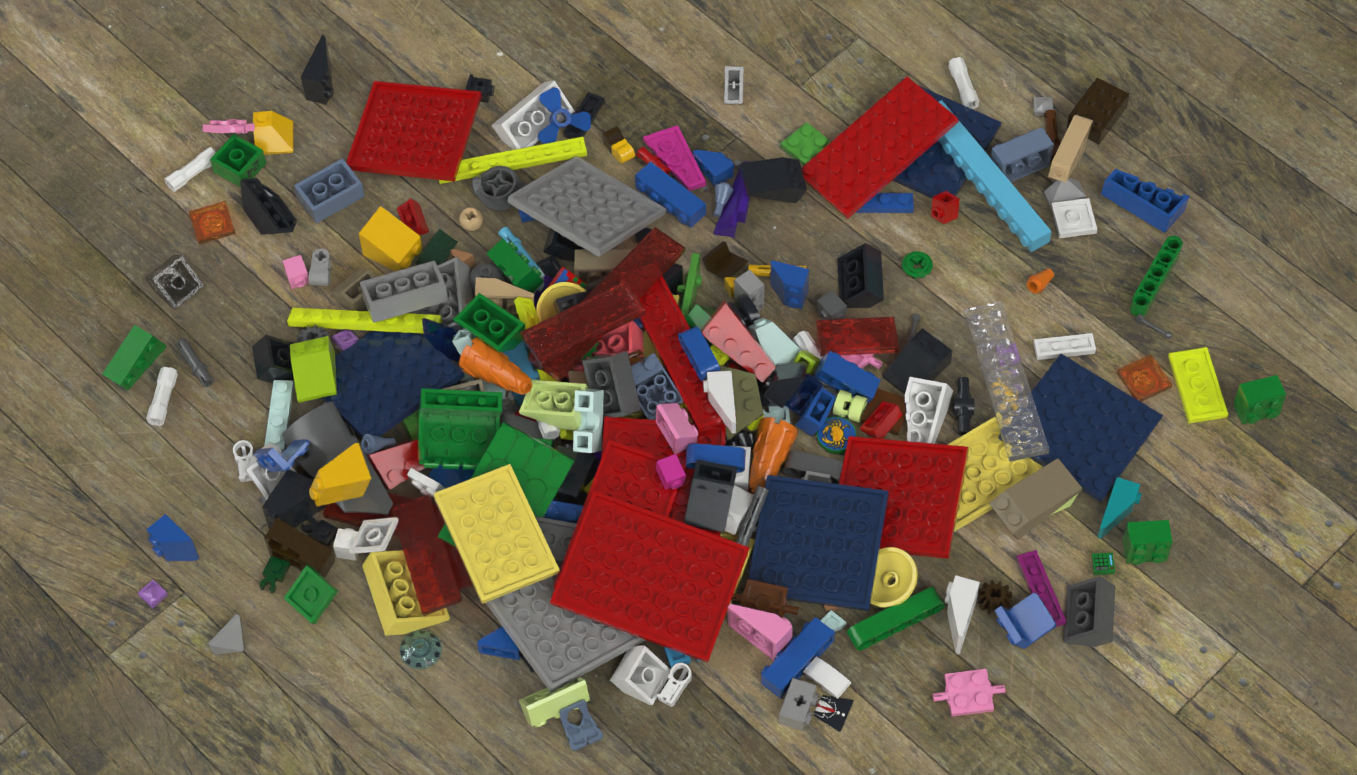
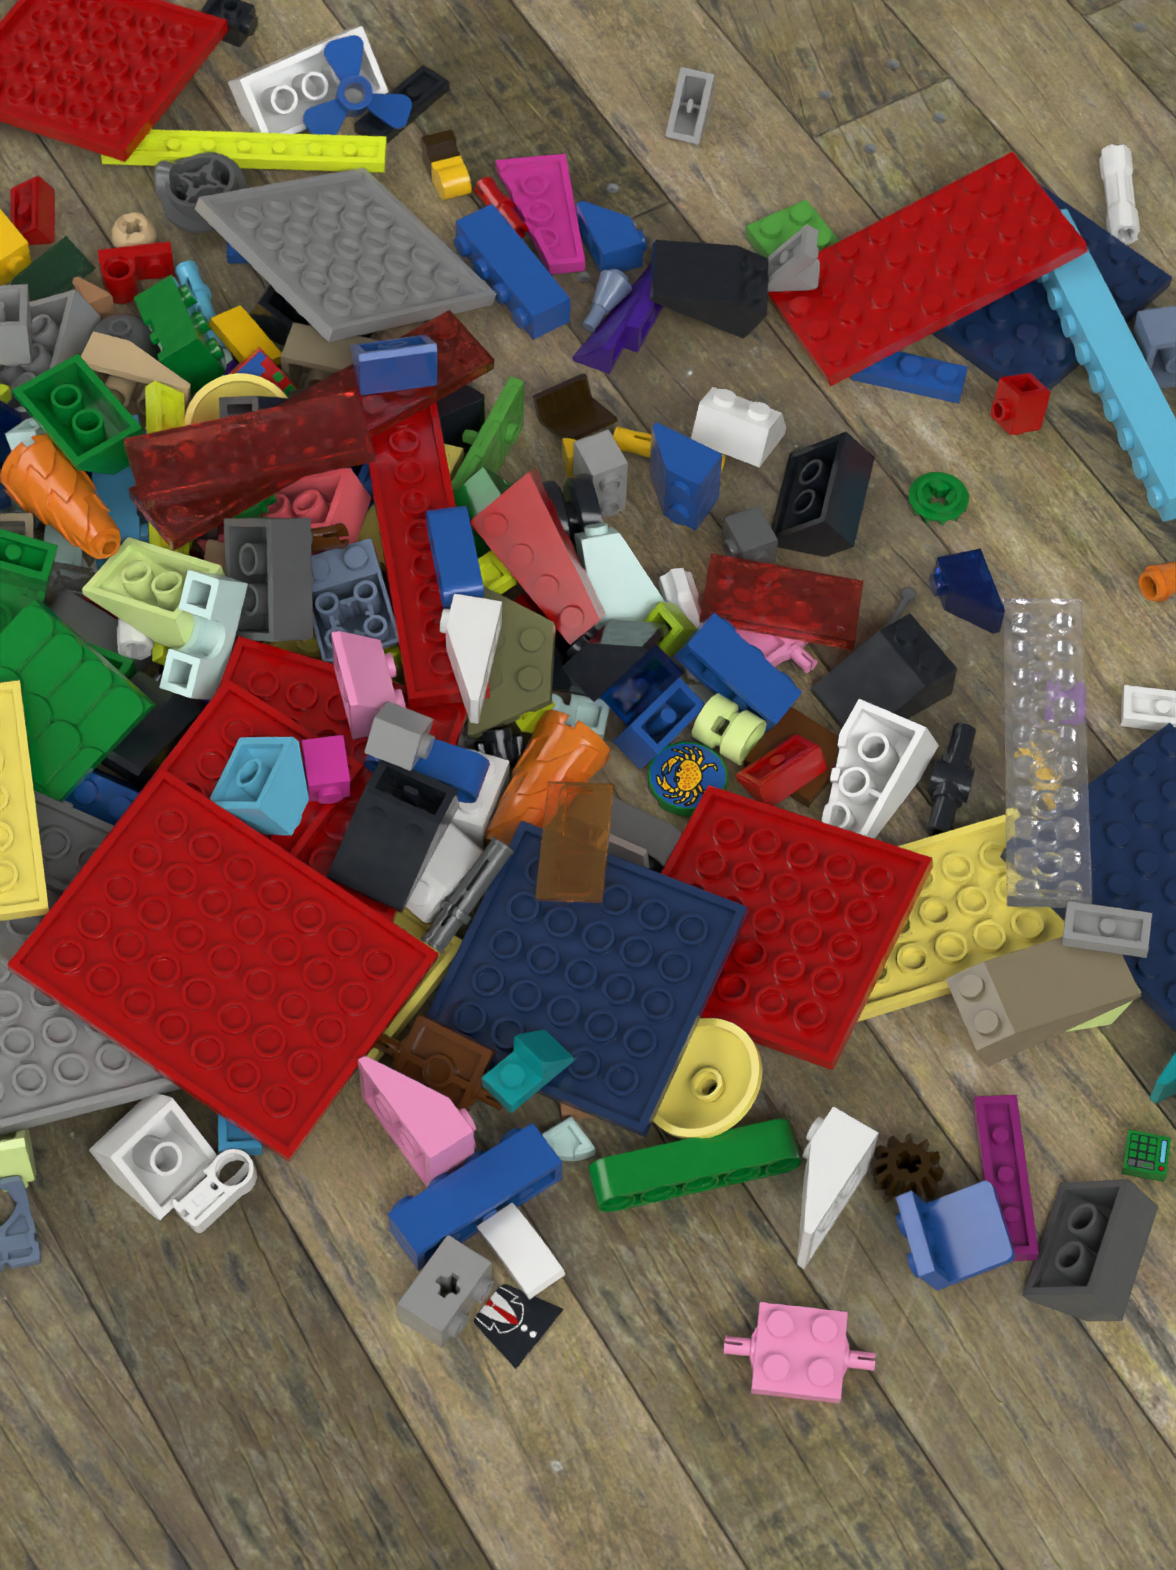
camera: 10 degrees right, 0 degrees up
none -> red plate [97,241,175,304]
none -> yellow tile [209,305,282,365]
none -> medium azure slope [210,737,309,835]
none -> blue slope [350,335,437,396]
none -> light grey brick [364,701,435,771]
none -> teal slope [482,1029,574,1113]
none -> clear orange piece [535,781,614,903]
none -> white slope [691,387,786,467]
none -> light grey slope [767,224,820,292]
none -> clear blue slope [929,548,1005,634]
none -> light grey plate [1062,901,1152,958]

